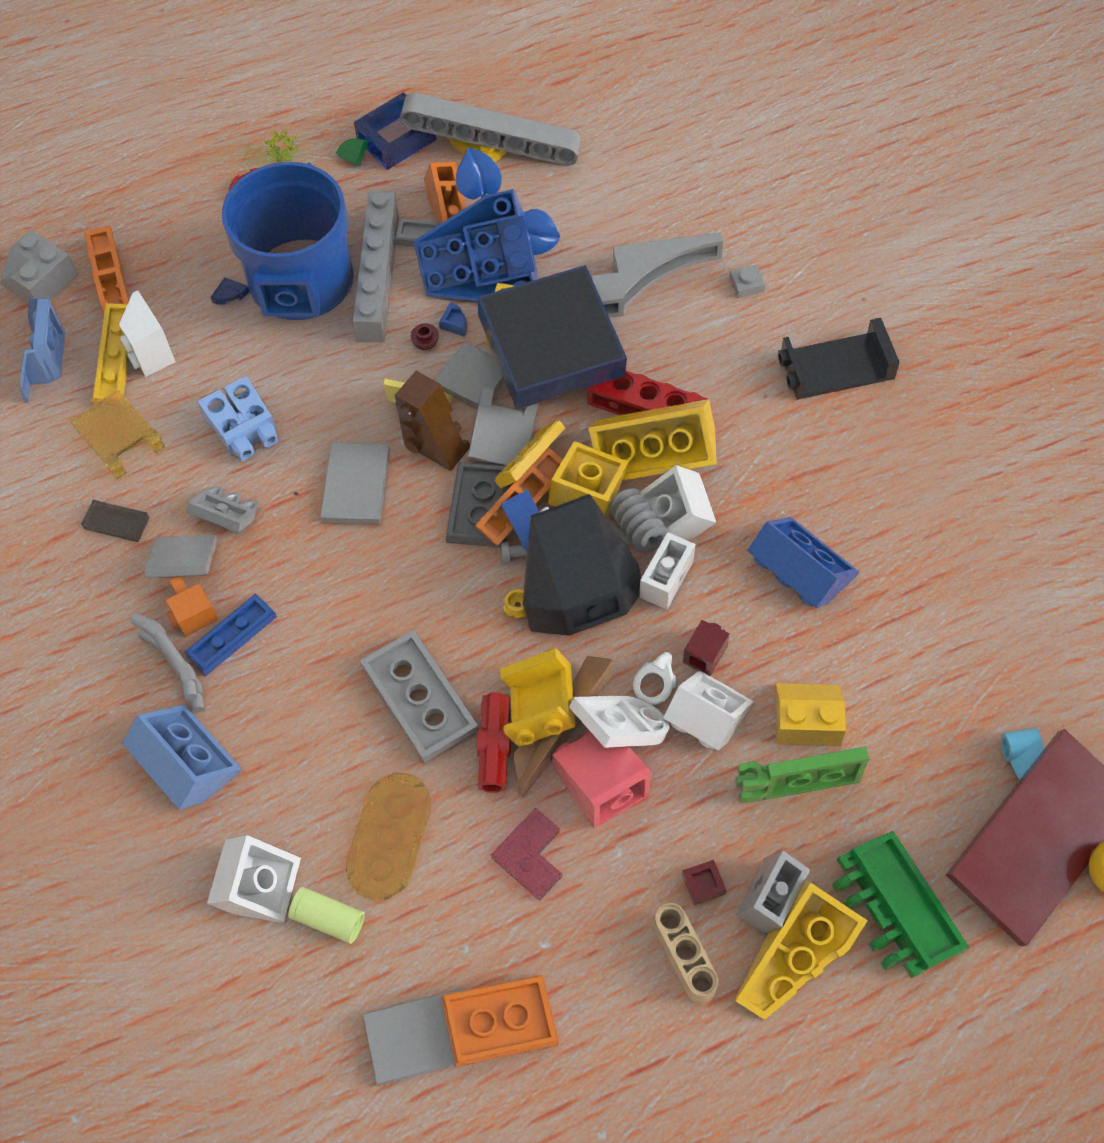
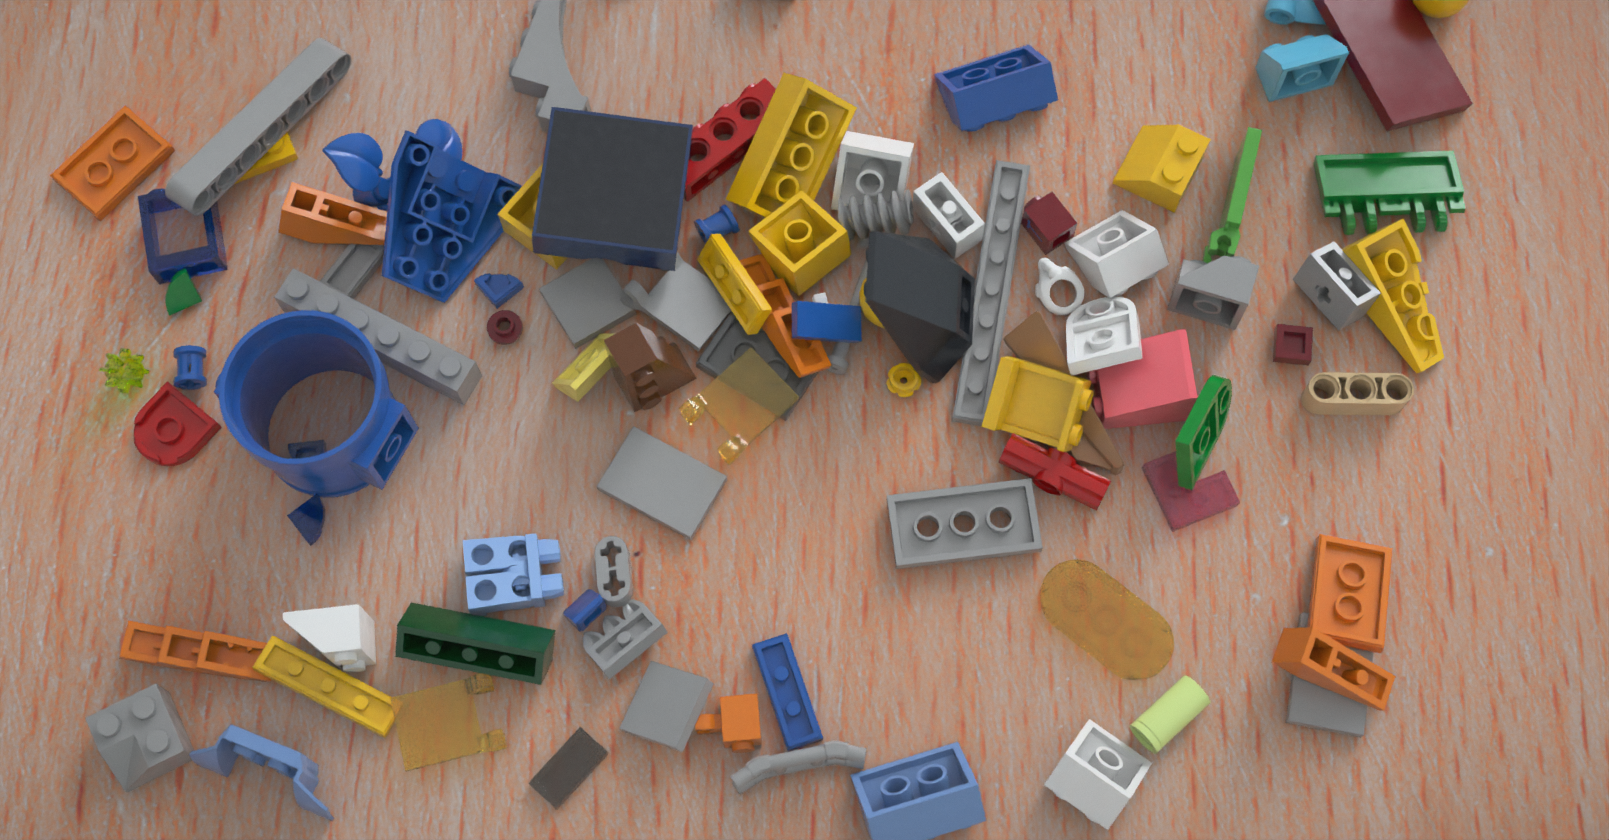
camera: 65 degrees left, 10 degrees up
none -> orange tile [50,105,175,221]
none -> dark green brick [395,602,555,685]
none -> blue slope [563,589,607,632]
none -> light grey beam [595,536,633,607]
none -> clear yellow flag [679,348,800,465]
none -> blue bush [694,204,740,244]
none -> light grey tile [952,160,1030,426]
none -> light grey slope [1167,256,1259,330]
none -> green tile [1175,375,1232,490]
none -> medium azure slope [1255,34,1349,102]
none -> orange slope [1272,627,1396,711]

